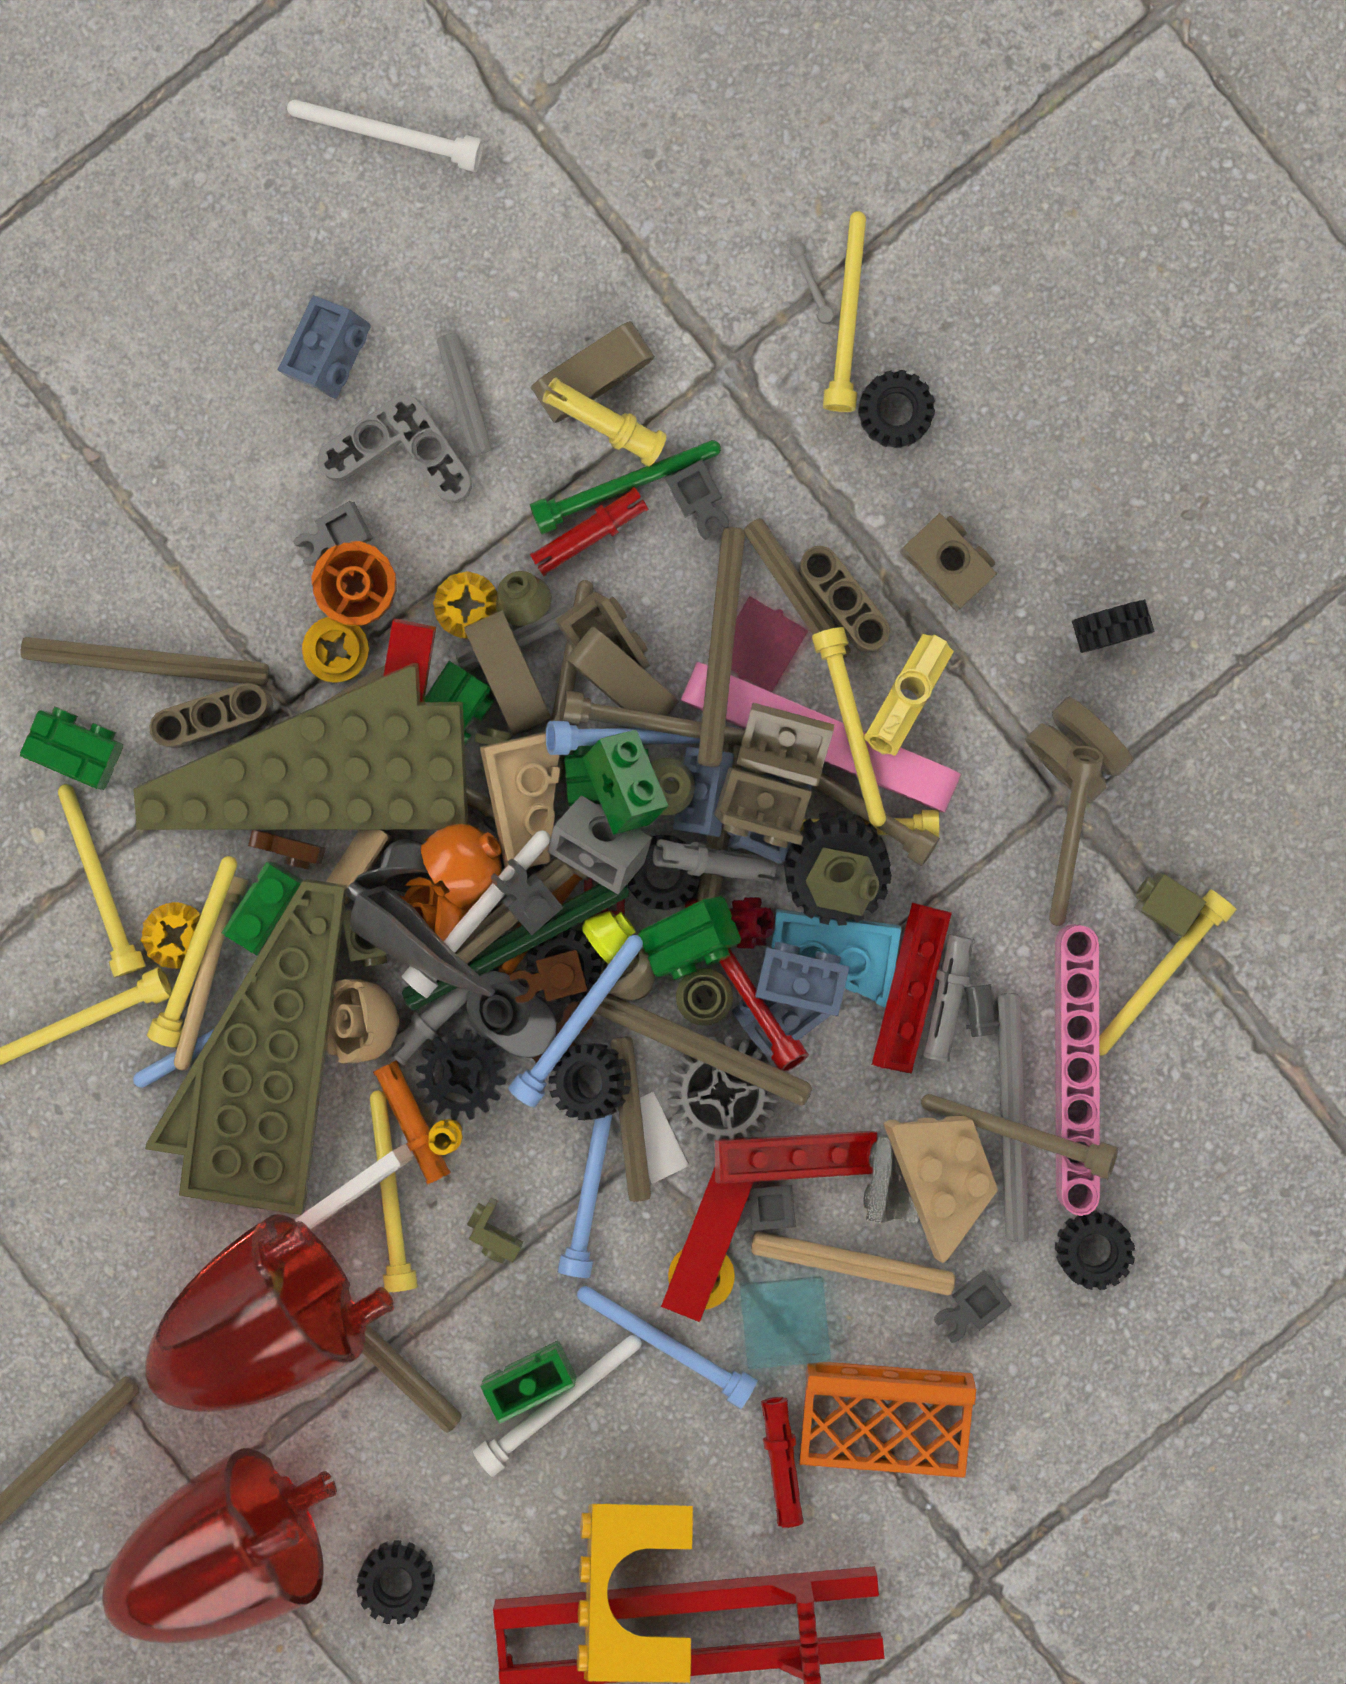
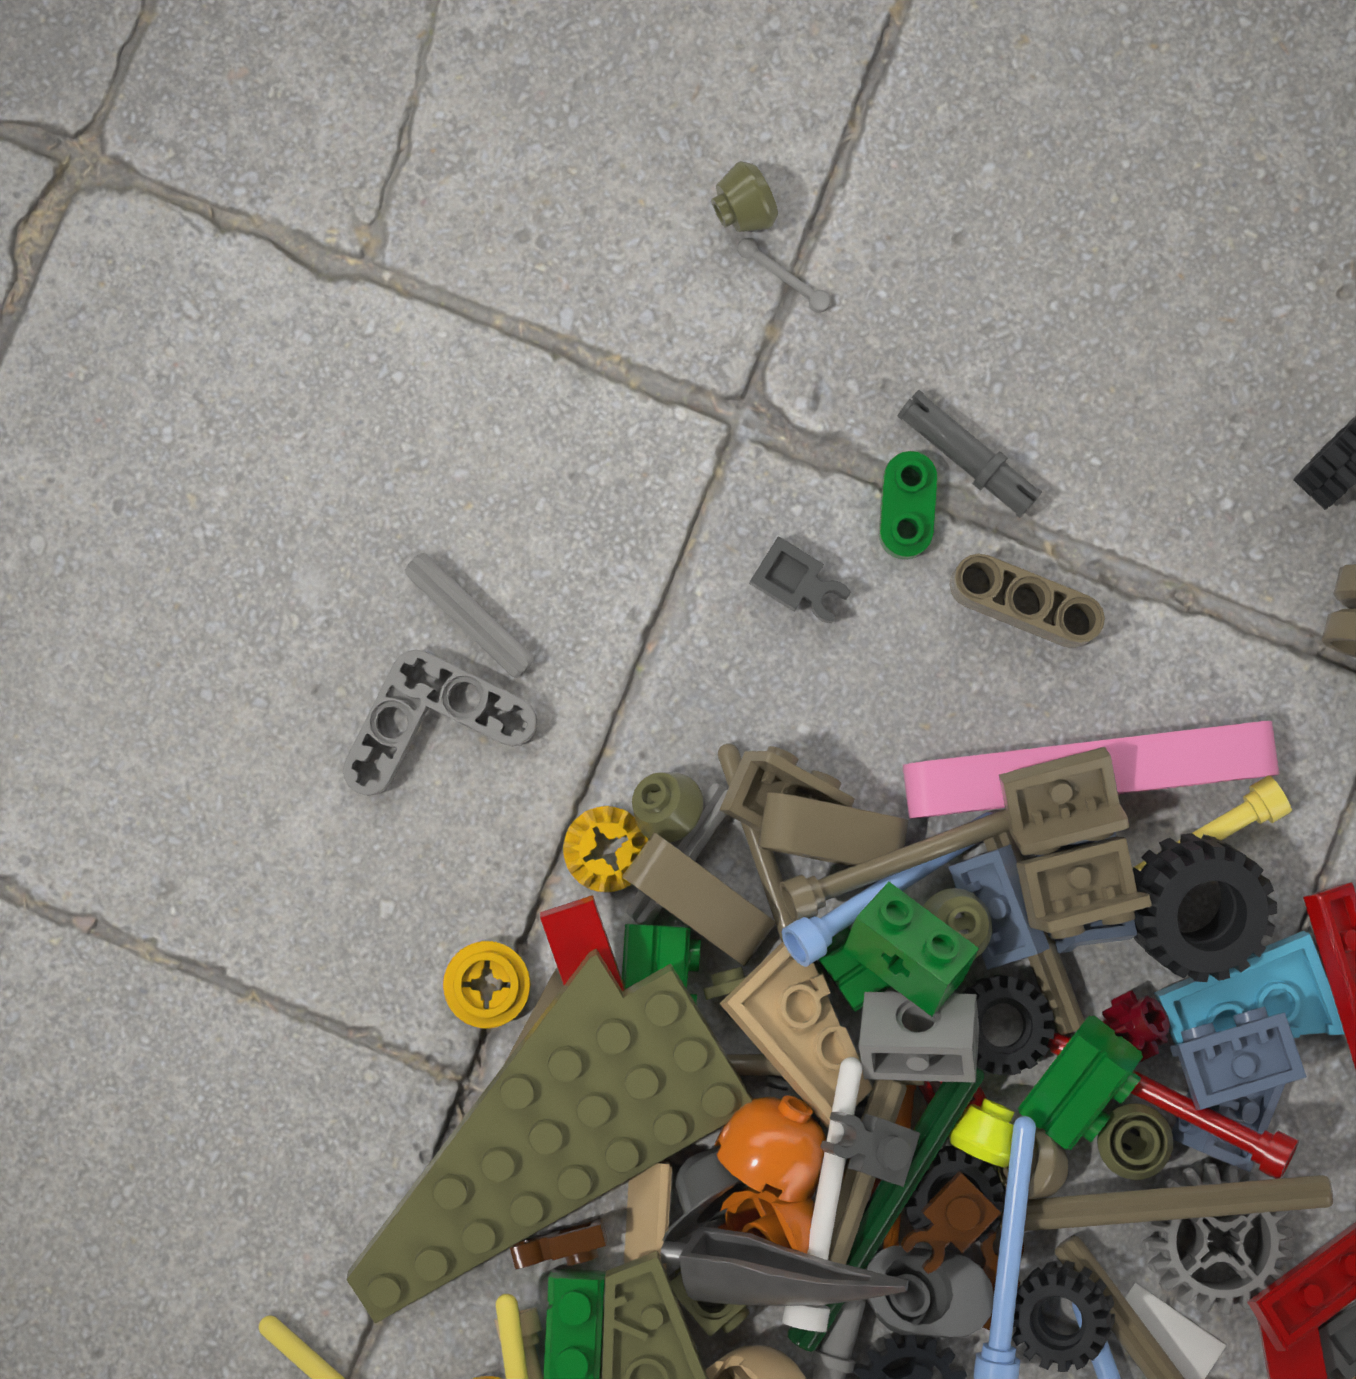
camera: 25 degrees left, 5 degrees down
dark tan axle [20,637,269,686] -> none
green brick [20,706,124,790] -> none
dark tan beam [149,683,274,748] -> none
sand blue bracket [277,295,371,399] -> none
white piece [287,100,484,172] -> none
dark grey plate [293,501,373,566] -> none
orange cylinder [311,541,397,626] -> none
green piece [529,440,721,535] -> none
red pin [529,487,649,577] -> none
dark tan beam [531,321,655,423] -> none
light yellow pin [542,378,666,466] -> none
light grey pin [653,839,776,884] -> none
dark tan axle [698,527,745,767] -> none
clear pink piece [731,596,808,692] -> none
dark tan axle [744,518,851,658] -> none
olive brick [806,848,879,916] -> none
light yellow piece [811,627,886,827] -> none
dark tan piece [813,772,940,866] -> none
light yellow piece [823,211,866,412] -> none
black tyre [858,370,935,448] -> none
light yellow piece [864,634,954,756] -> none
dark tan brick [900,513,997,612] -> none
none -> olive cone [711,161,778,232]
none -> green plate [879,451,937,560]
none -> dark grey pin [897,390,1042,518]

